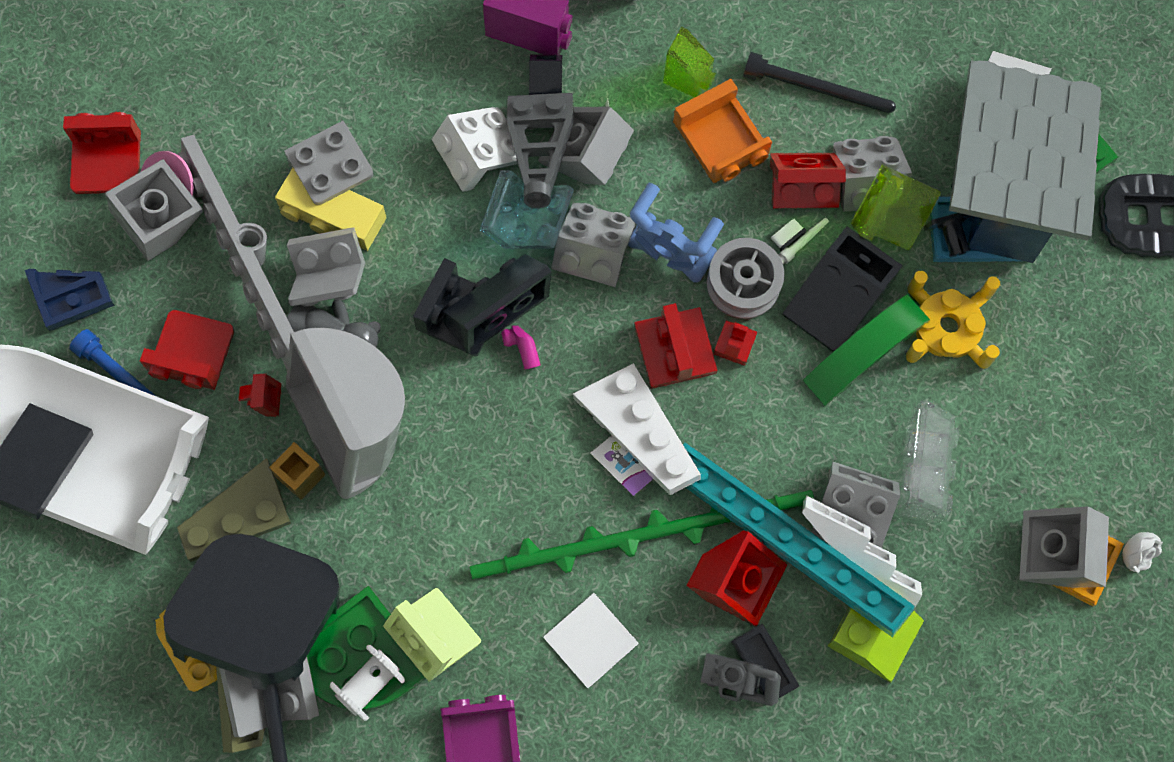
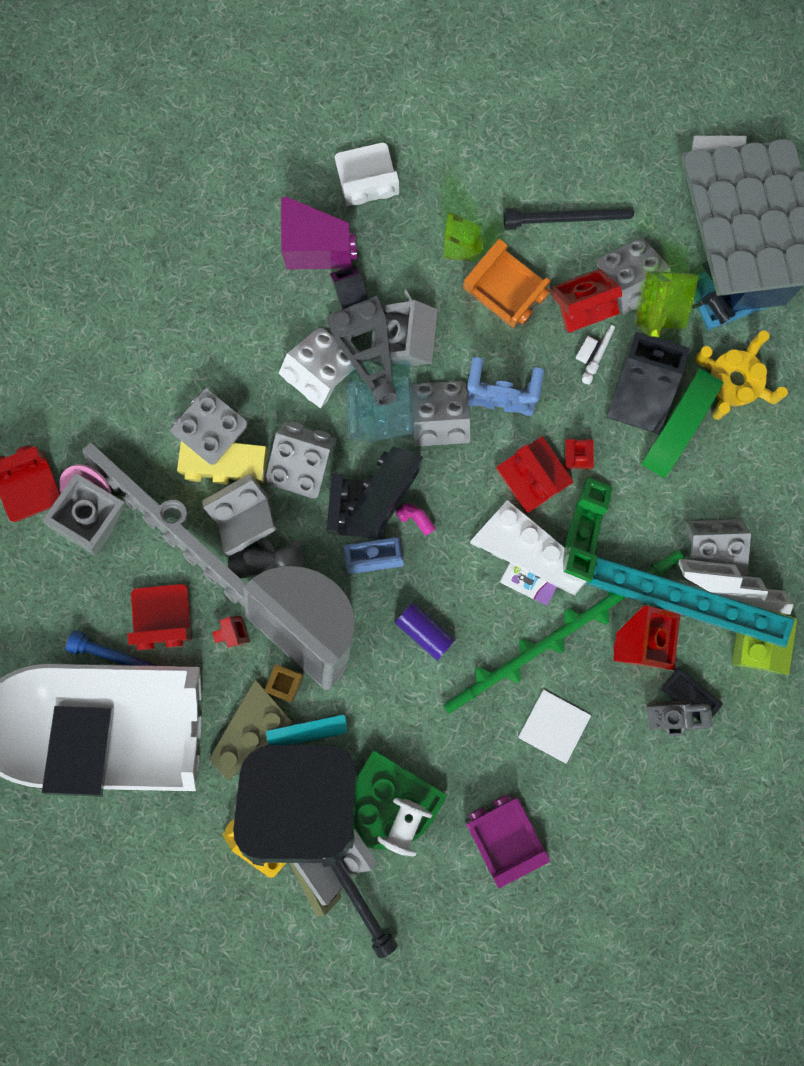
camera: 15 degrees left, 10 degrees up
dark blue wing [25,269,114,331] -> none
yellowish green bracket [383,588,481,682] -> none
light grey wheel [707,238,784,319] -> none
clear slope [897,400,959,524] -> none
none -> light grey bracket [265,422,337,498]
none -> teal sticker [266,715,348,746]
none -> medium blue brick [343,537,403,575]
none -> dark purple brick [395,602,456,661]
none -> green slope [563,477,613,583]

